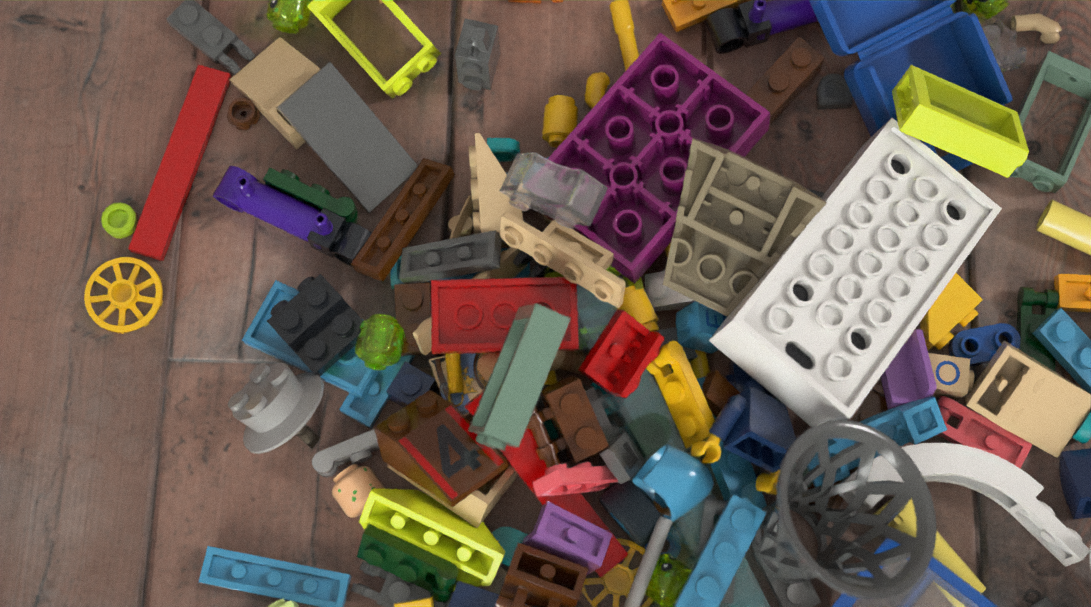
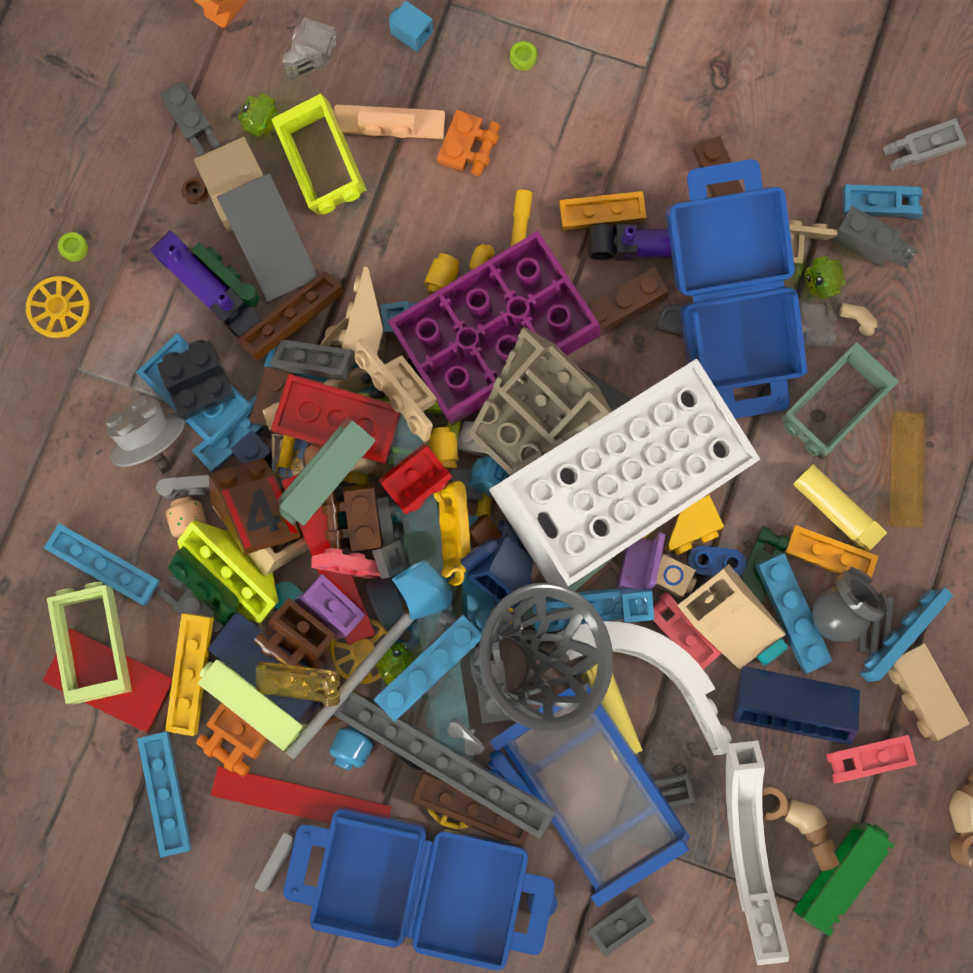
camera: 20 degrees right, 5 degrees up
red tile [128,65,232,261] -> none
clear neon green head [355,314,405,370] -> none
dark grey hinge [455,18,500,90] -> none
teal tile [486,138,520,162] -> none
clear brick [499,152,608,229] -> none
neon yellow window [892,65,1029,178] -> none

